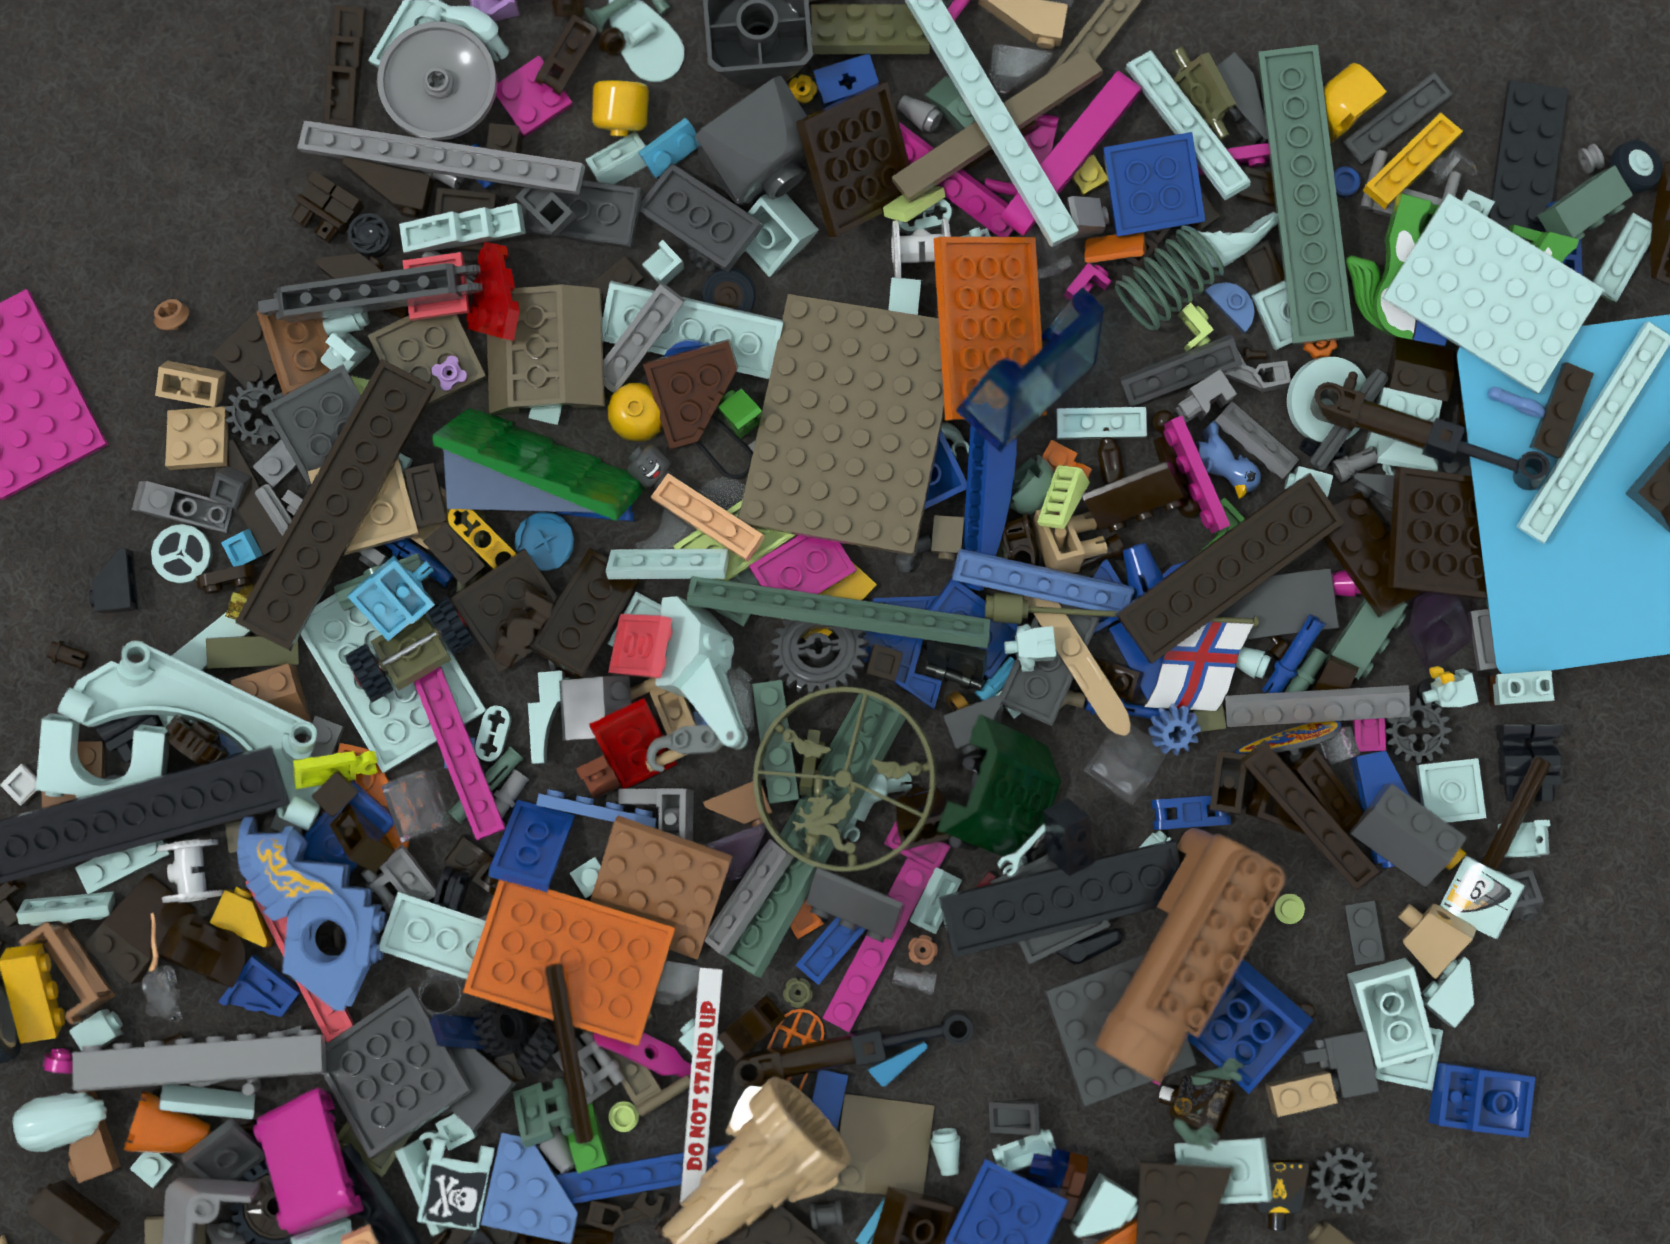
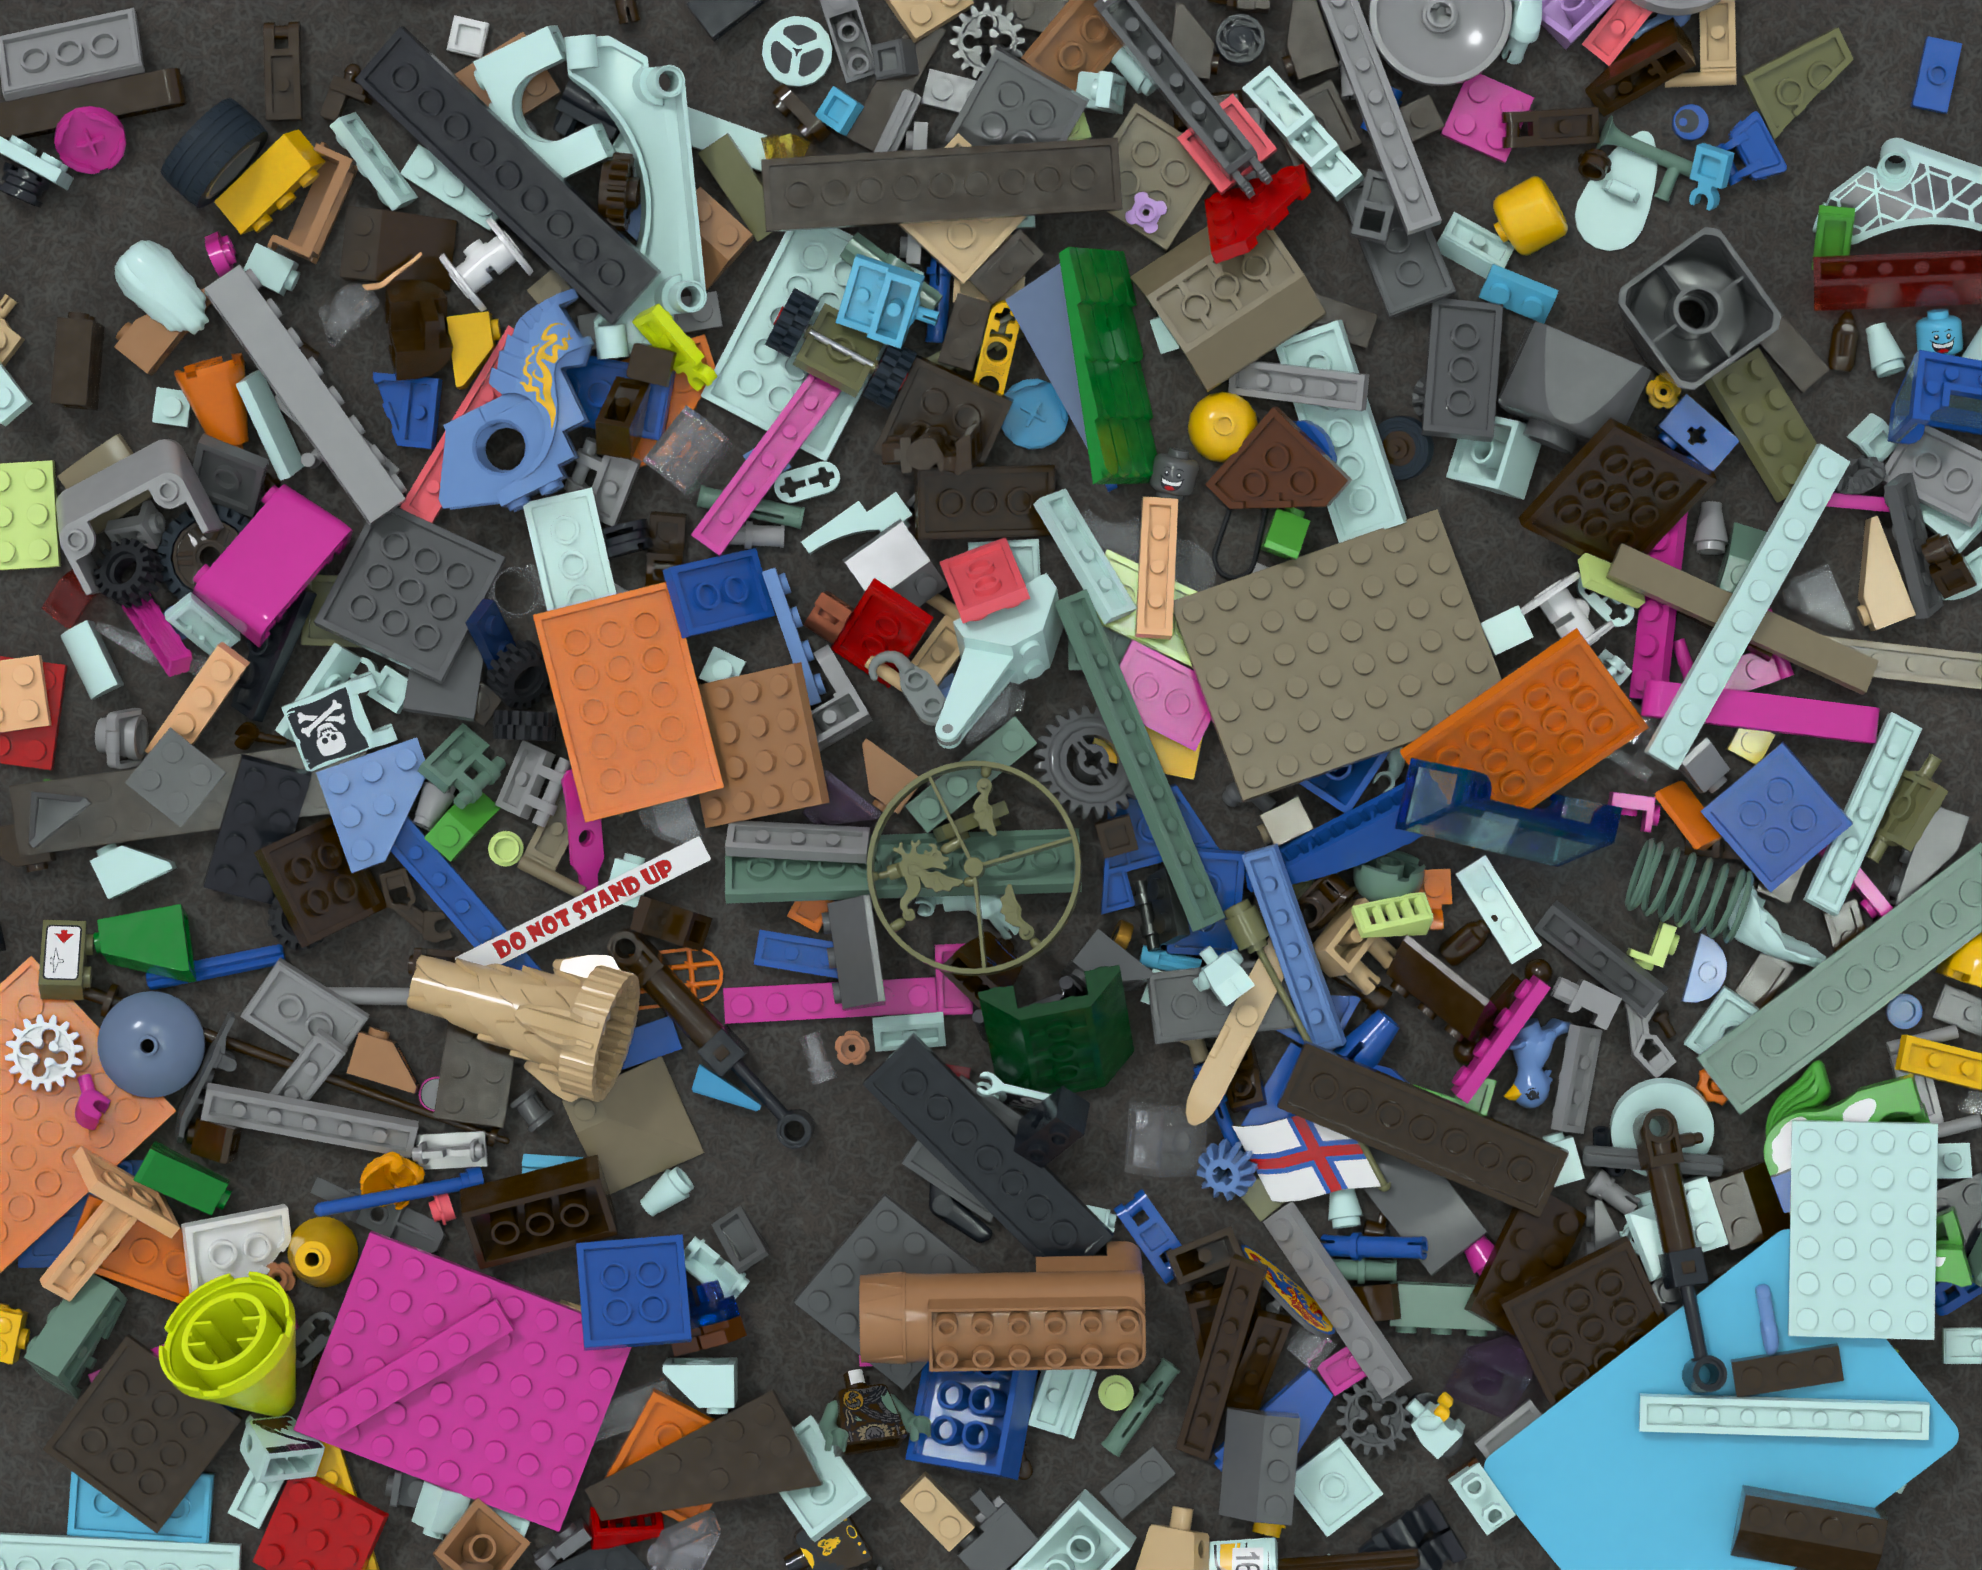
camera: 55 degrees right, 5 degrees up
dark brown axle [545,963,593,1144] -> none
light aqua panel [642,240,684,285] -> none
olive plate [783,978,813,1008] -> none
none -> light aqua plate [1028,1369,1097,1439]
none -> sand green pin [1101,1357,1181,1457]

